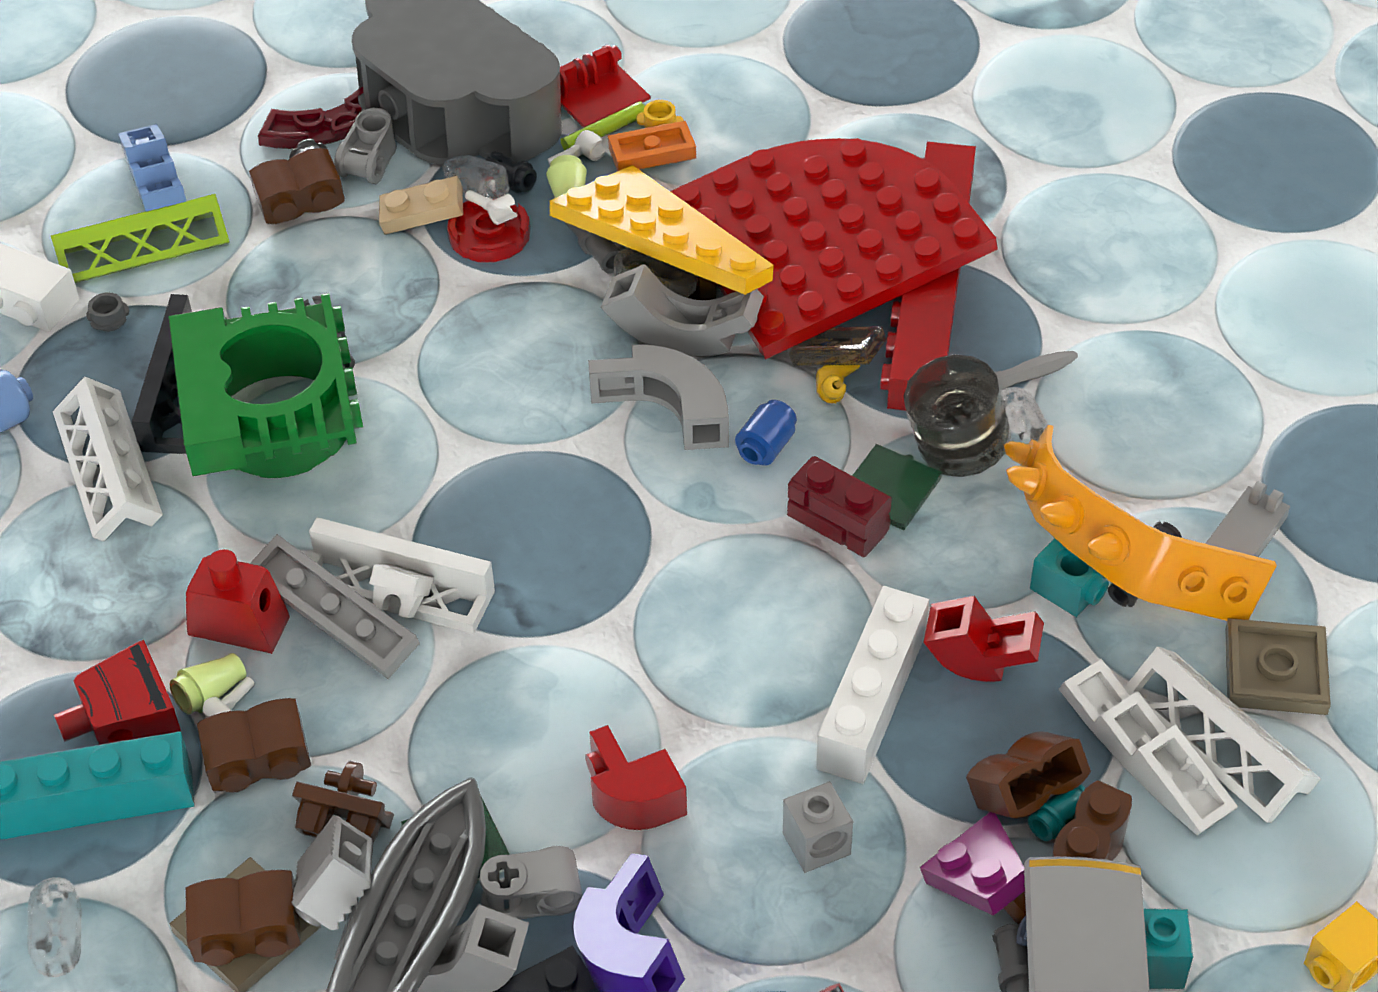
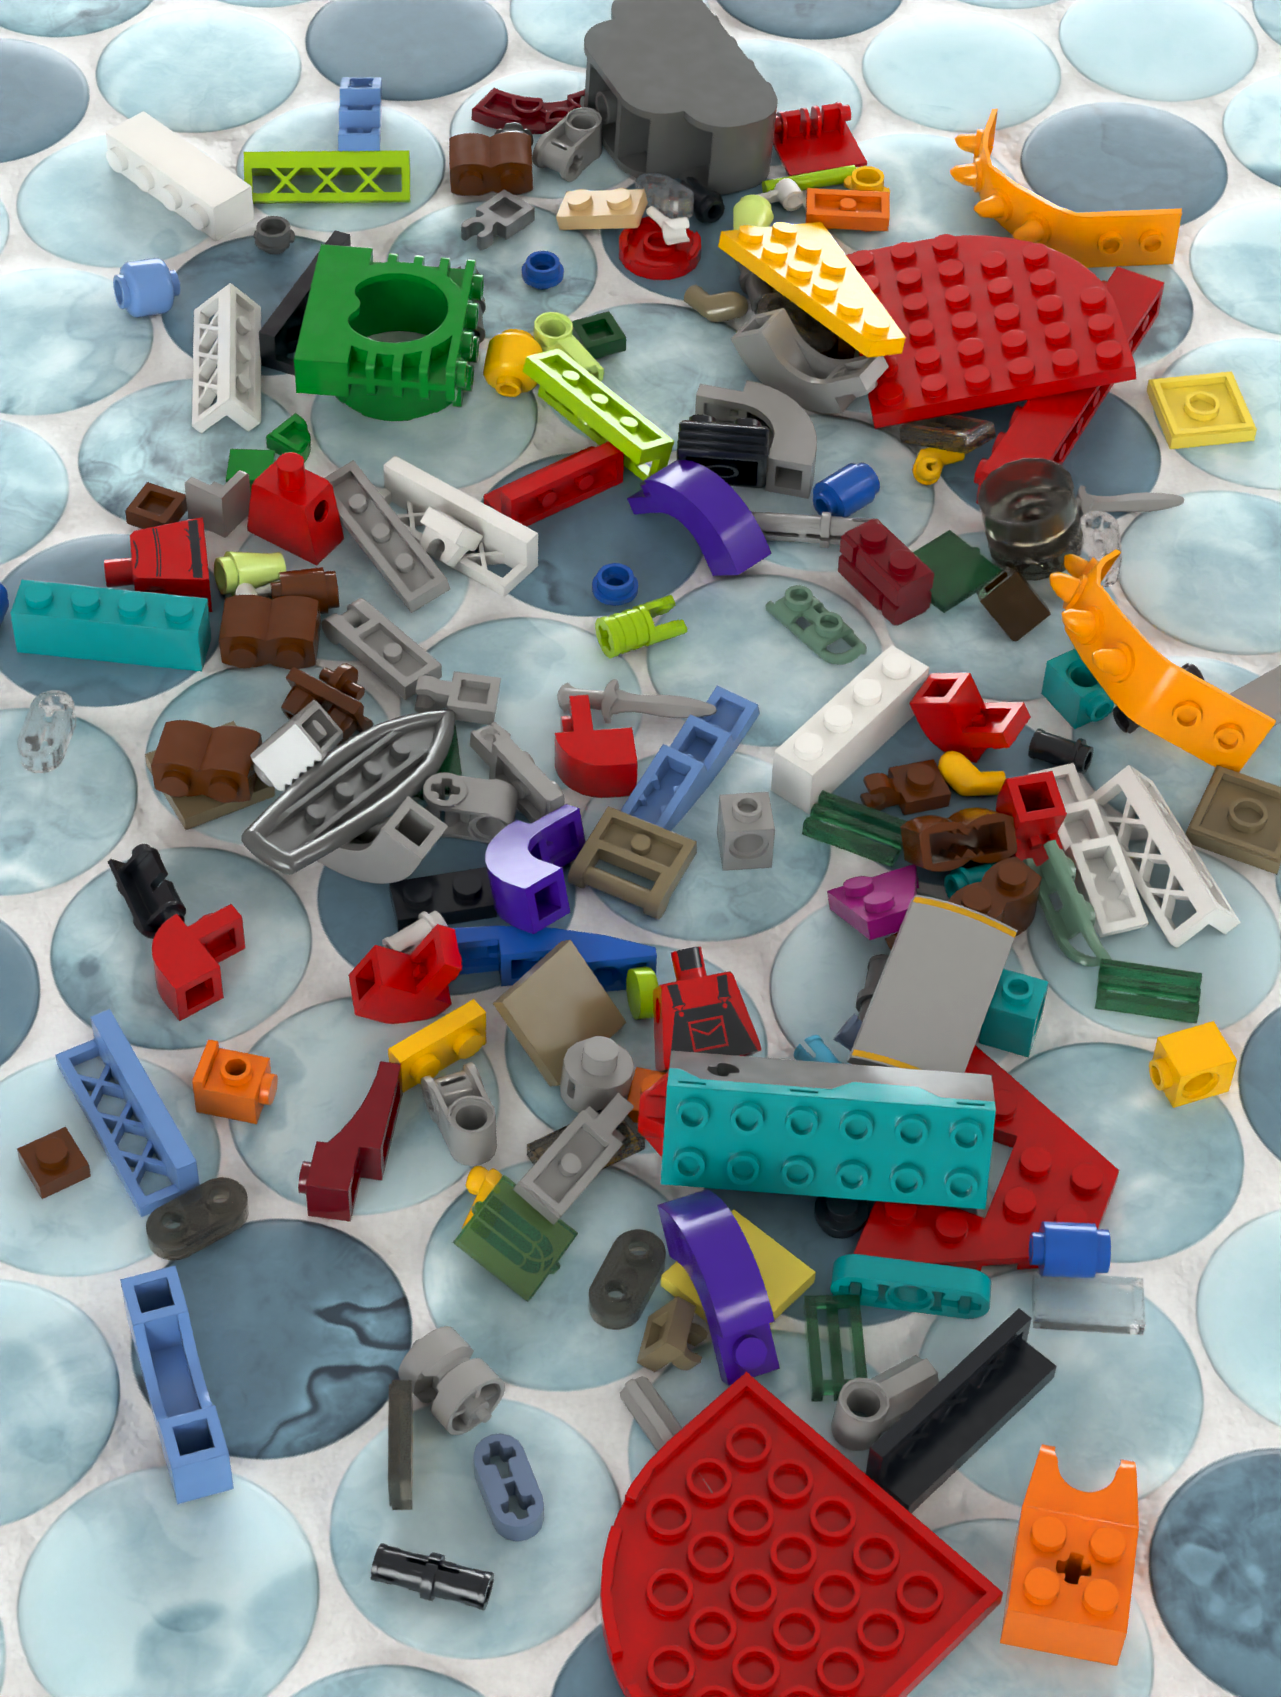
camera: 15 degrees right, 0 degrees up
none -> reddish brown plate [125,482,187,529]
none -> light grey panel [185,470,251,538]
none -> green tile [226,449,276,493]
none -> green tile [266,413,311,463]
none -> reddish brown brick [270,567,340,614]
none -> light grey plate [321,598,442,700]
none -> light grey plate [415,671,501,725]
none -> flat silver plate [461,190,535,250]
none -> light grey hinge [470,722,565,823]
none -> yellow head [483,329,543,397]
none -> red panel [483,441,624,527]
none -> blue plate [522,251,564,290]
none -> lime fence [523,348,674,481]
none -> yellowish green piece [533,312,604,382]
none -> light grey sword [557,679,717,723]
none -> dark tan plate [568,806,697,919]
none -> dark green plate [571,311,626,359]
none -> blue plate [592,563,638,606]
none -> lime hinge [595,595,688,658]
none -> medium blue slope [620,685,760,831]
none -> dark purple arch [627,460,772,576]
none -> black brick [677,414,770,488]
none -> dark tan arm [684,285,749,323]
none -> light grey pin [751,511,872,548]
none -> sand green piece [765,585,867,665]
none -> clear green tile [802,790,907,868]
none -> reddish brown plate [860,759,951,815]
none -> yellow arm [938,751,1006,796]
none -> light orange piece [950,109,1182,268]
none -> dark brown panel [976,564,1051,642]
none -> red brick [996,771,1067,867]
none -> sand green piece [1023,840,1112,967]
none -> black pin [1028,728,1094,774]
none -> clear green tile [1095,958,1202,1024]
none -> light yellow tile [1147,371,1257,449]

